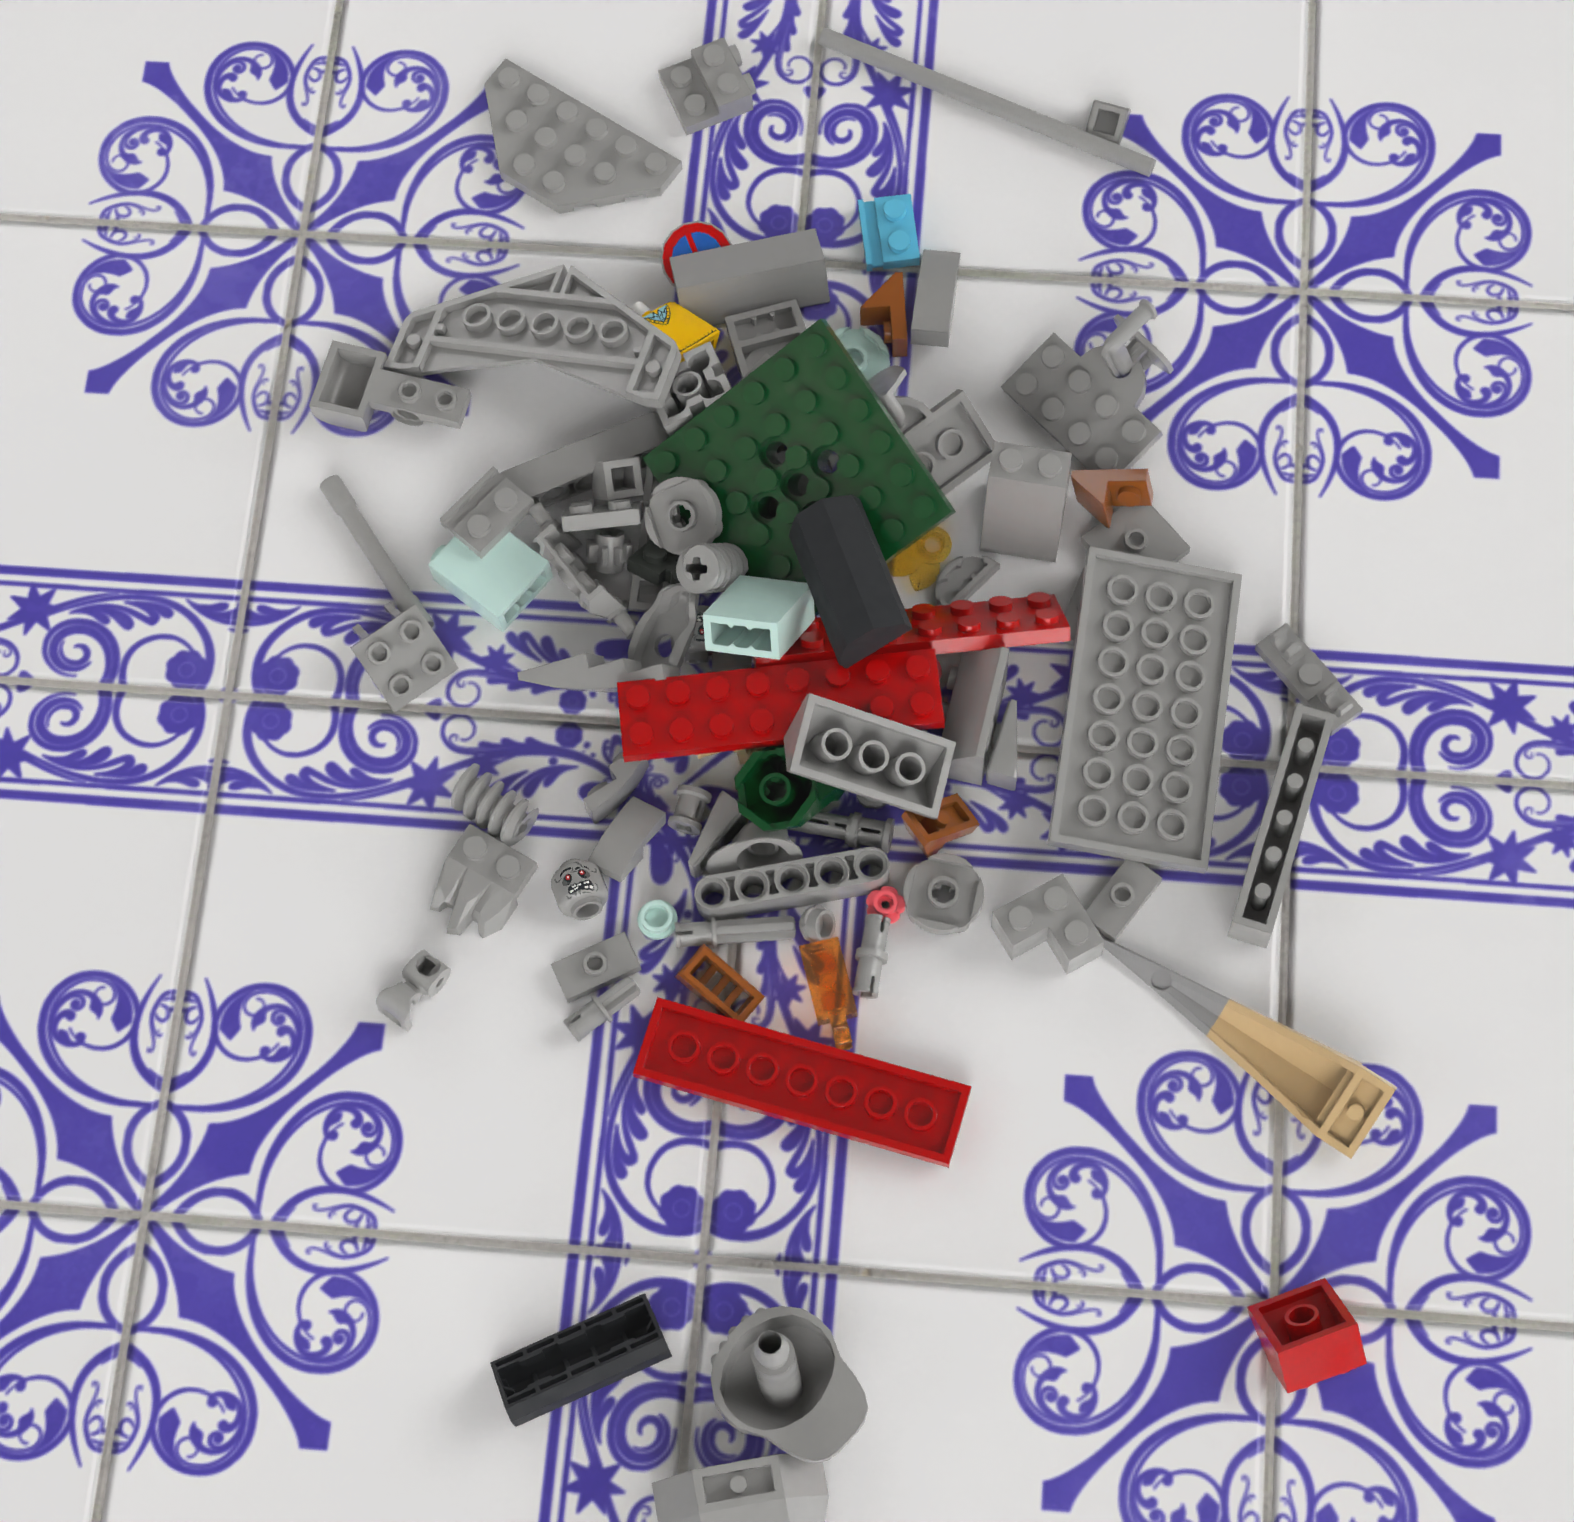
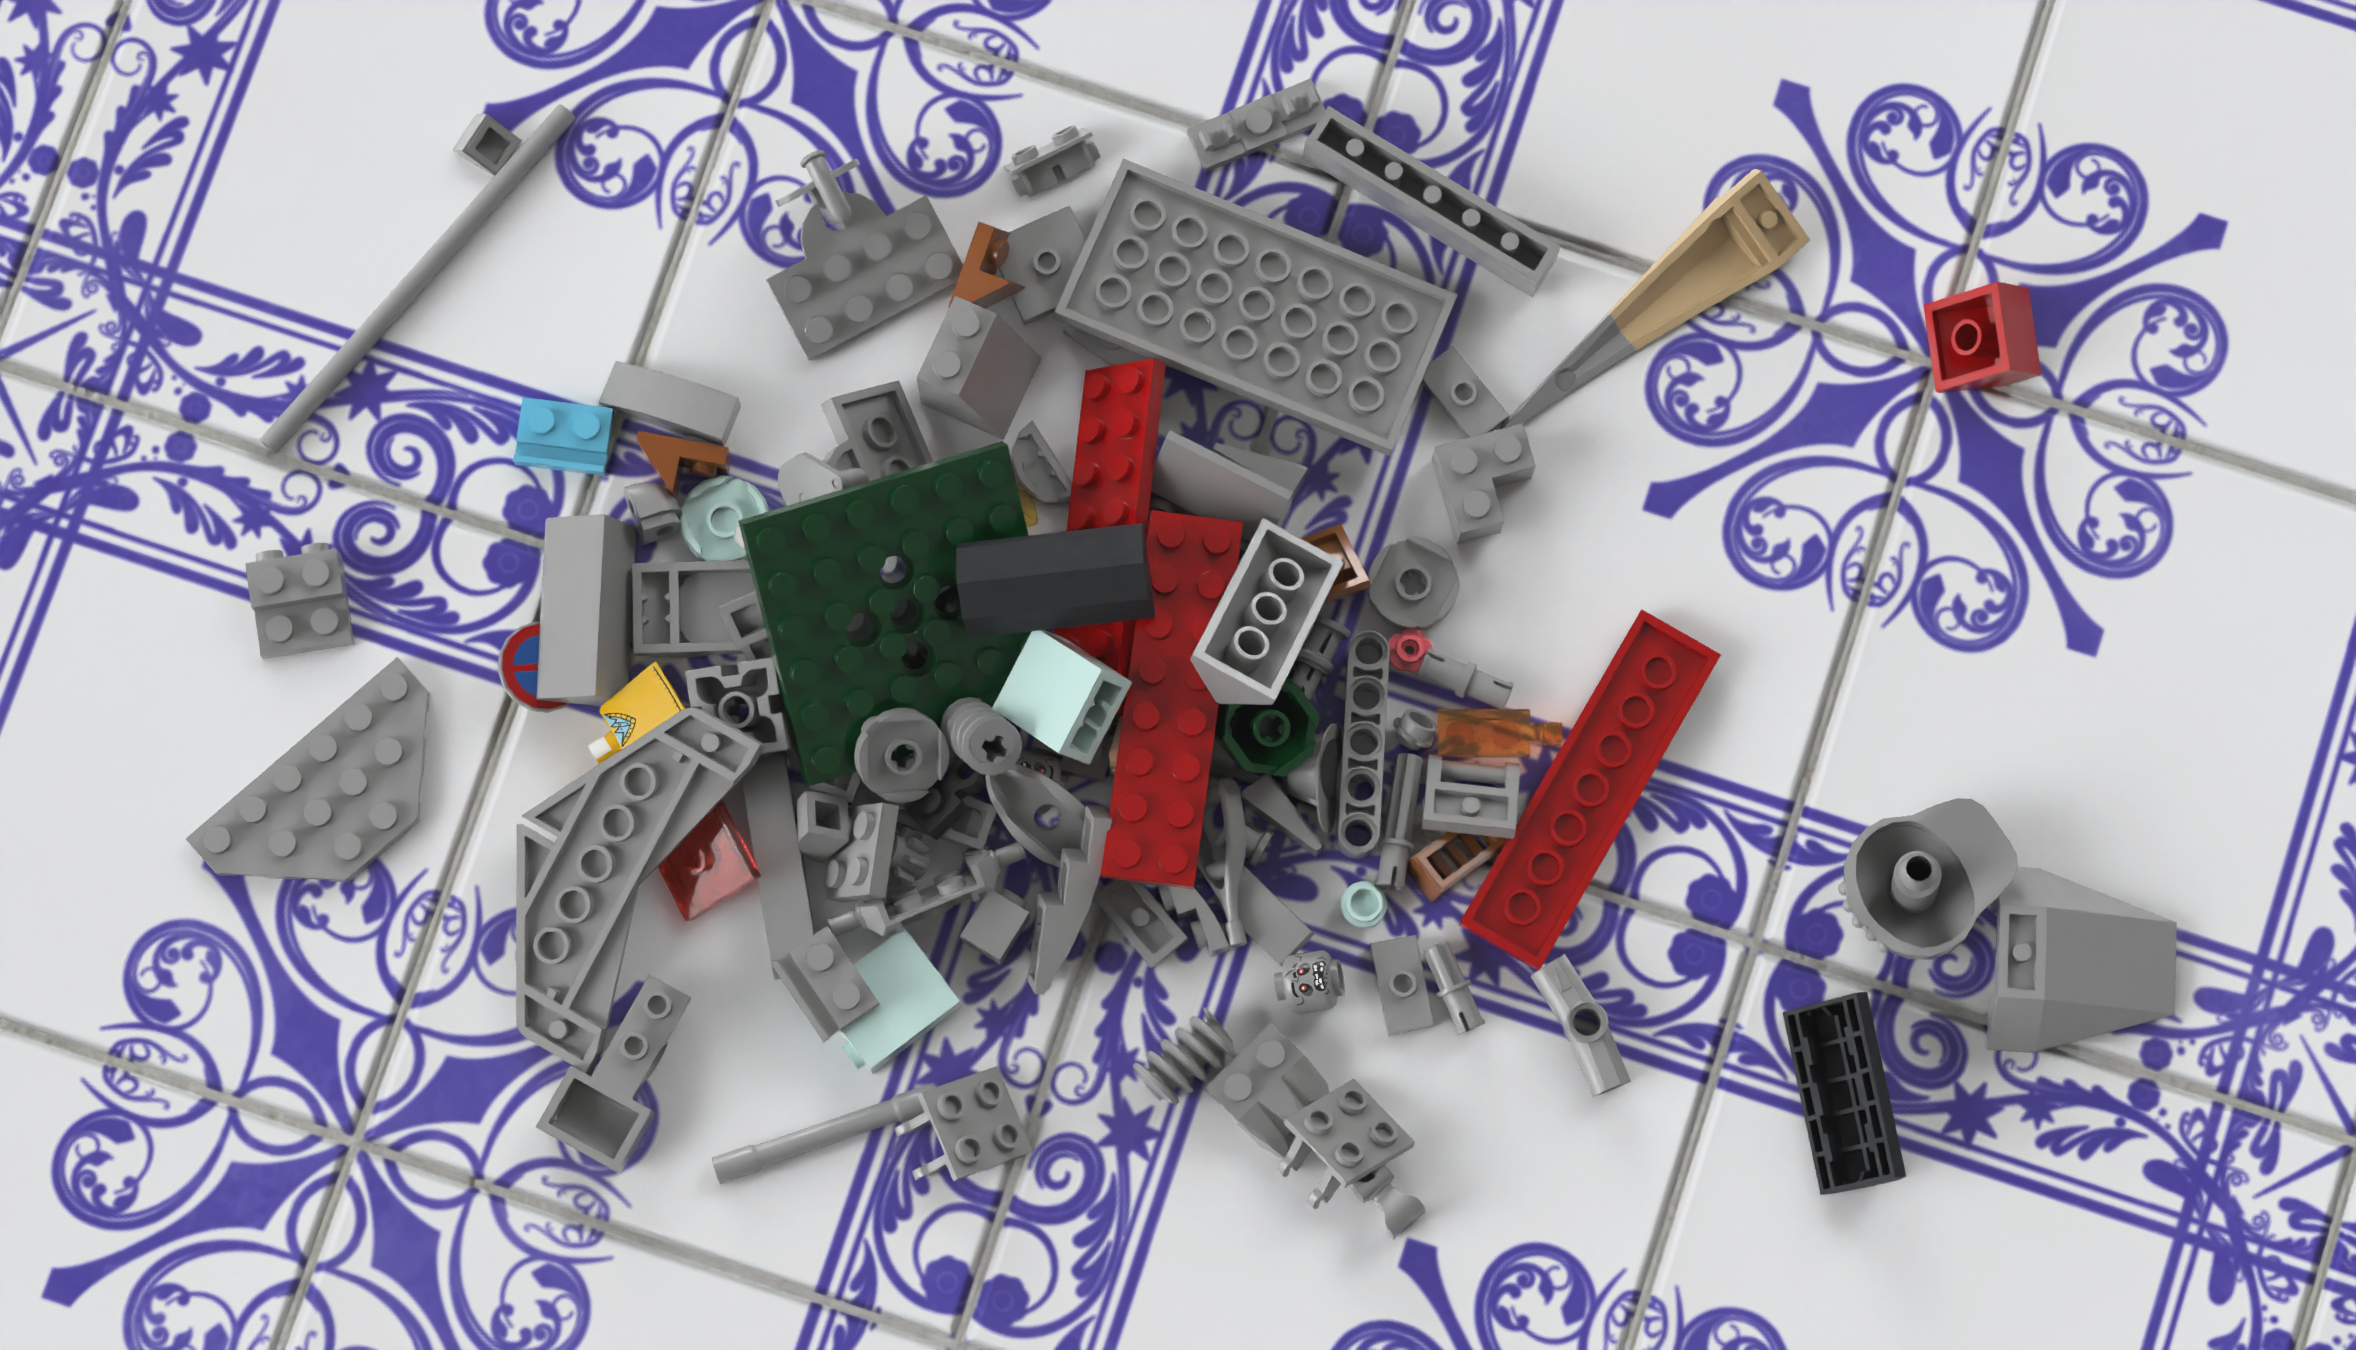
camera: 85 degrees left, 10 degrees up
none -> light grey piece [624,482,683,545]
none -> clear red plate [658,800,761,921]
none -> light grey brick [960,888,1030,965]
none -> light grey hinge [1003,125,1101,197]
none -> light grey plate [1093,879,1188,969]
none -> light grey piece [1197,777,1247,948]
none -> light grey plate [1277,1079,1415,1209]
none -> light grey plate [1422,754,1520,839]
none -> light grey piece [1530,954,1631,1097]

